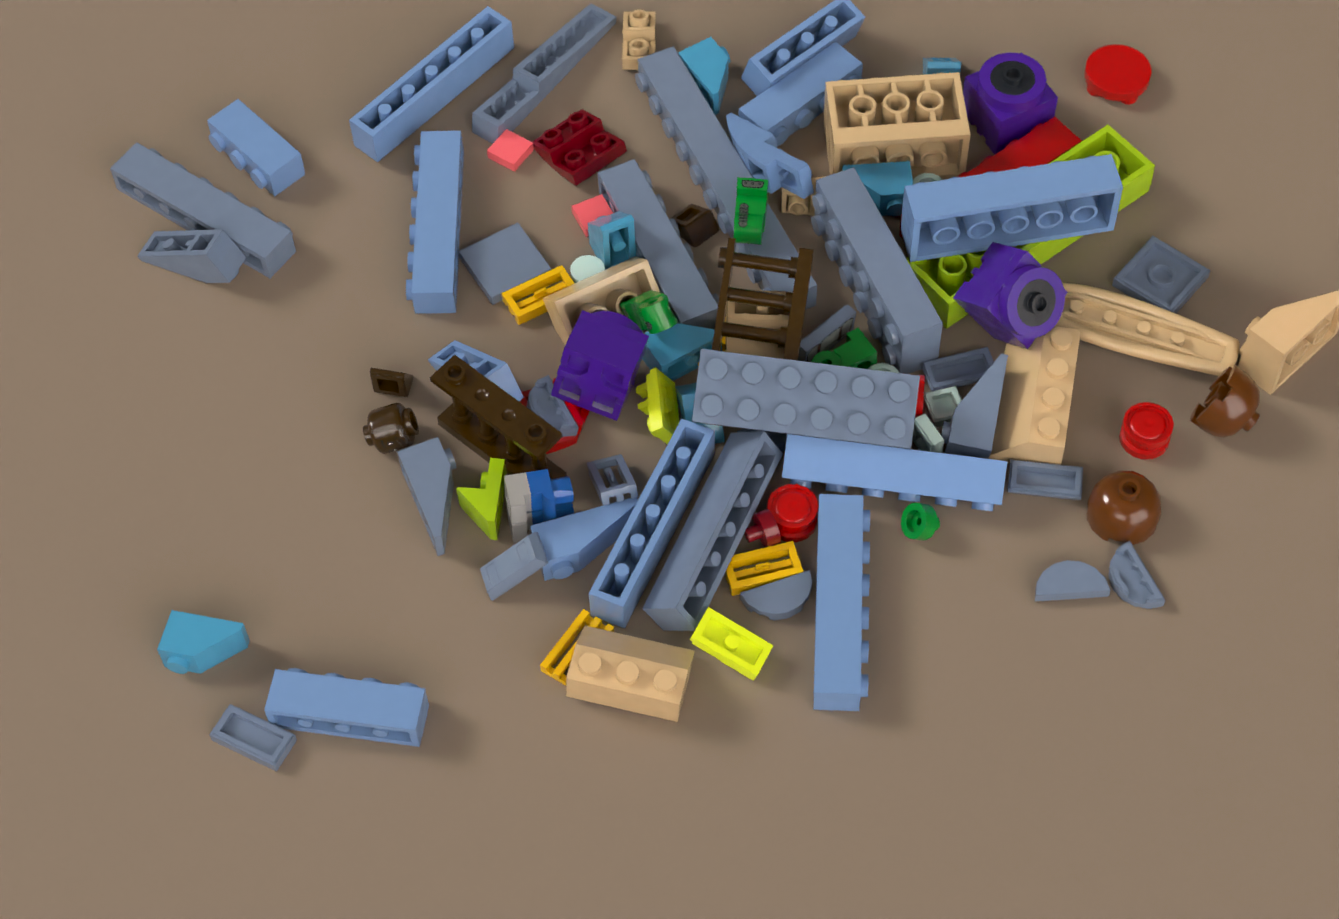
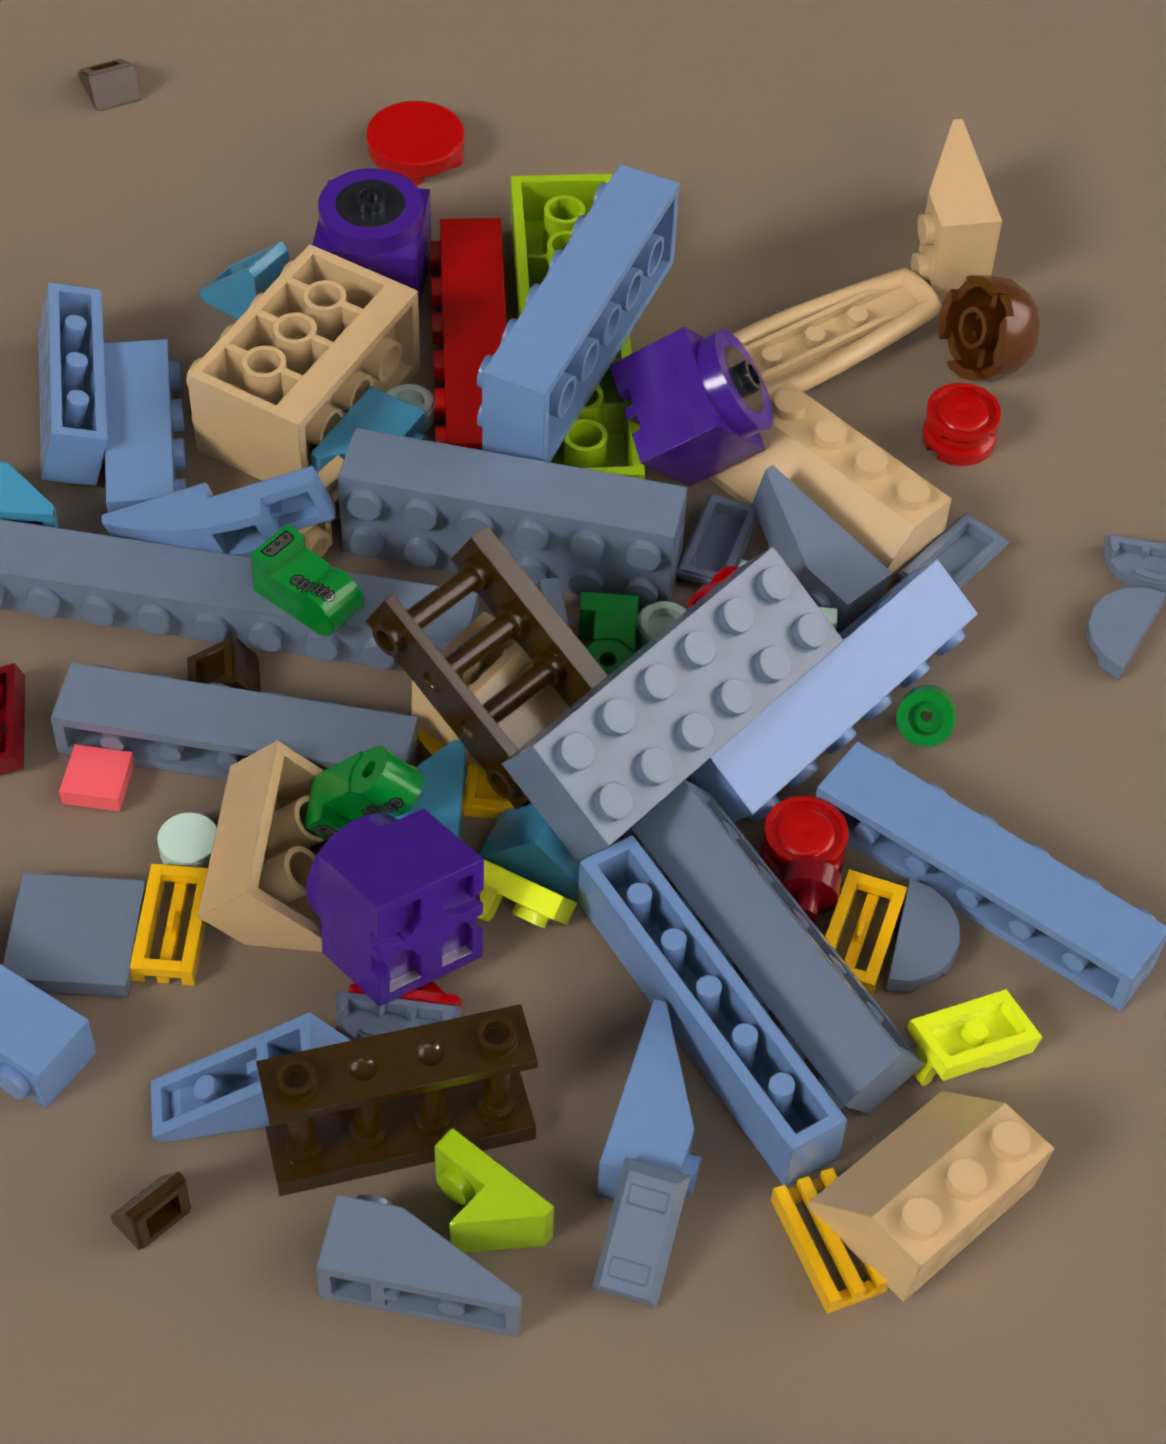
camera: 60 degrees left, 5 degrees down
dark brown head [363,403,419,454] -> none
hips [504,469,574,543] -> none
sand blue tile [587,454,639,506] -> none
dark azure slope [588,212,636,270] -> none
reddish brown cylinder [1087,471,1161,545] -> none
sand blue tile [1112,236,1210,313] -> none

